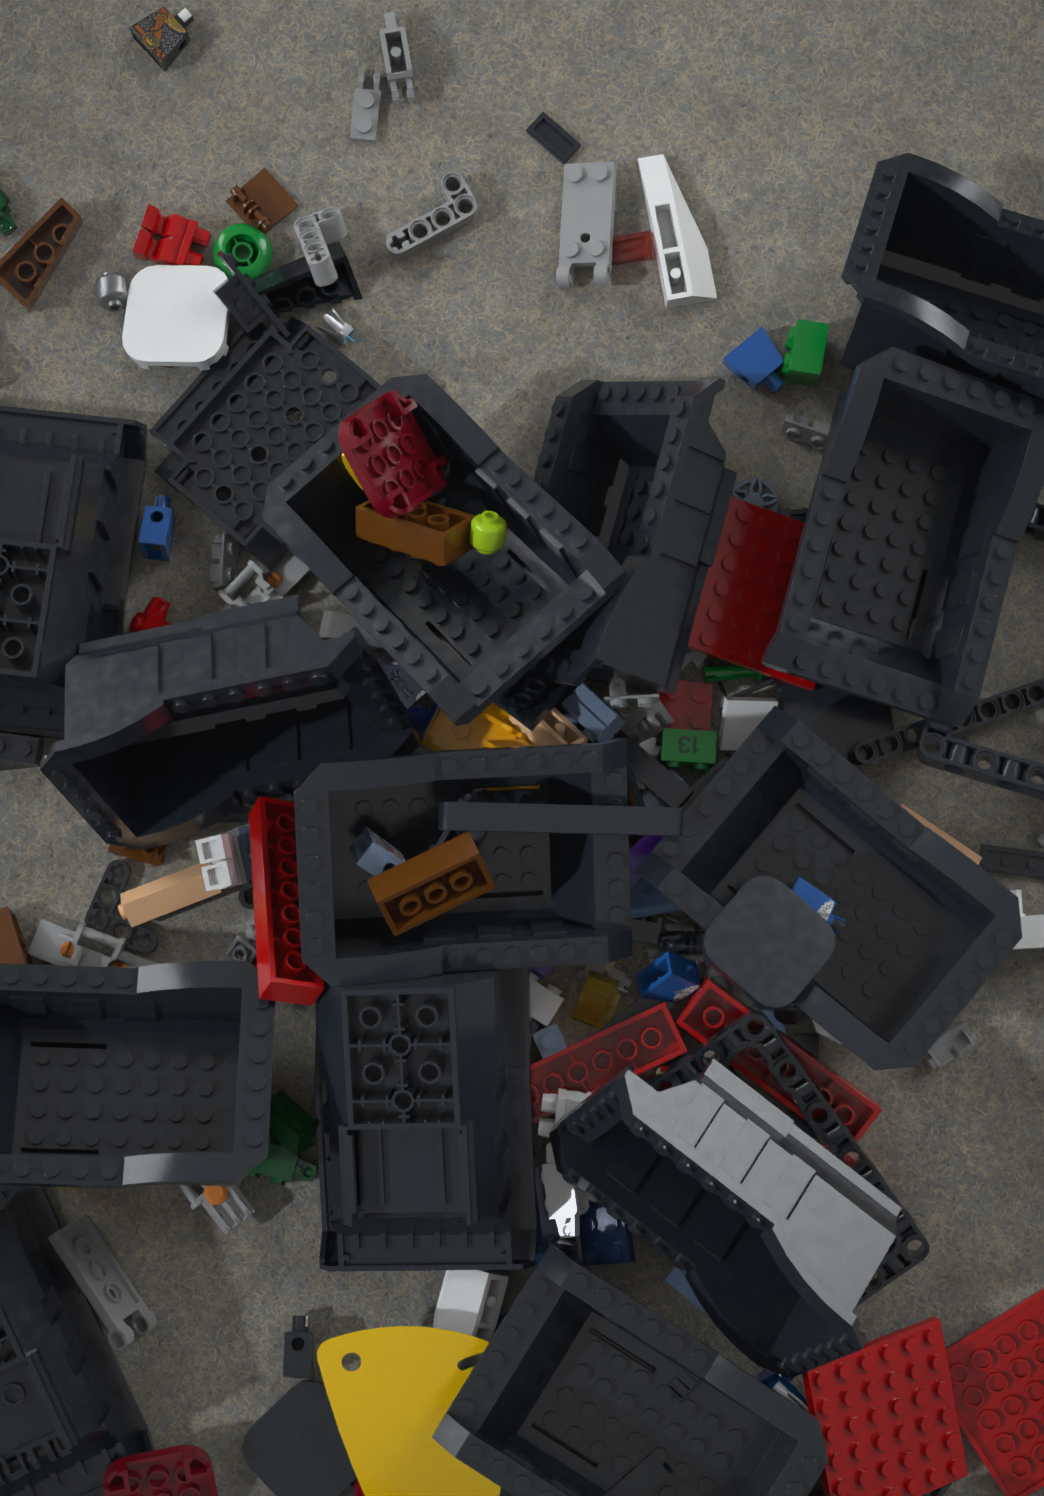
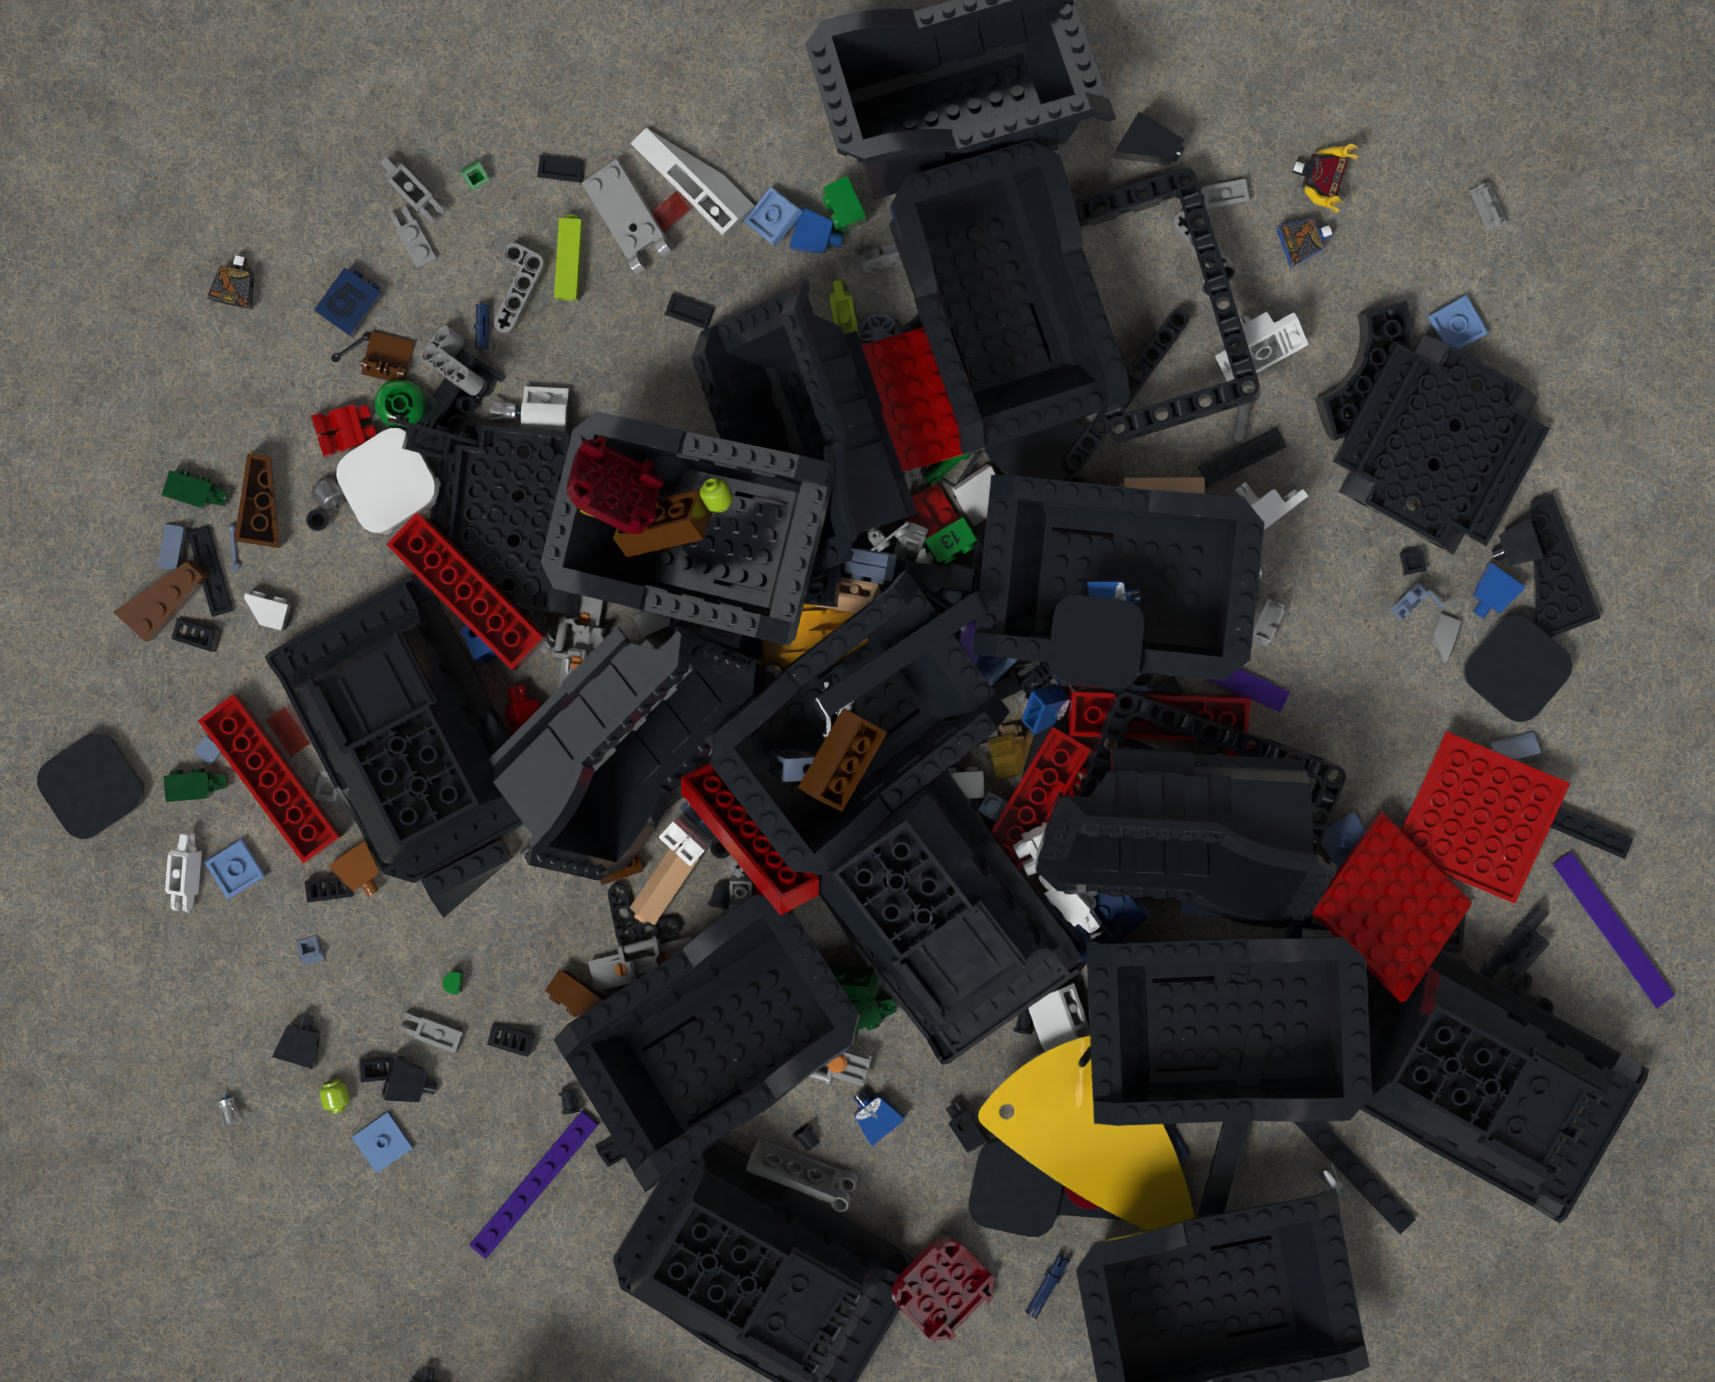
camera: 30 degrees left, 5 degrees up
none -> black piece [306,509,329,531]
none -> dark blue panel [314,267,383,338]
none -> black hinge [331,333,370,363]
none -> red brick [386,512,548,670]
none -> green brick [460,159,491,191]
none -> dark blue pin [473,304,491,350]
none -> white brick [521,386,569,434]
none -> lime brick [554,215,583,301]
none -> black tile [664,294,714,329]
none -> black piece [707,886,730,910]
none -> medium blue plate [744,187,803,247]
none -> black piece [793,1123,820,1151]
none -> lime hinge [829,280,860,339]
none -> blue torso [853,1090,905,1146]
none -> black bush [1013,1010,1033,1035]
none -> dark purple tile [1208,669,1290,712]
none -> medium blue plate [1321,812,1366,871]

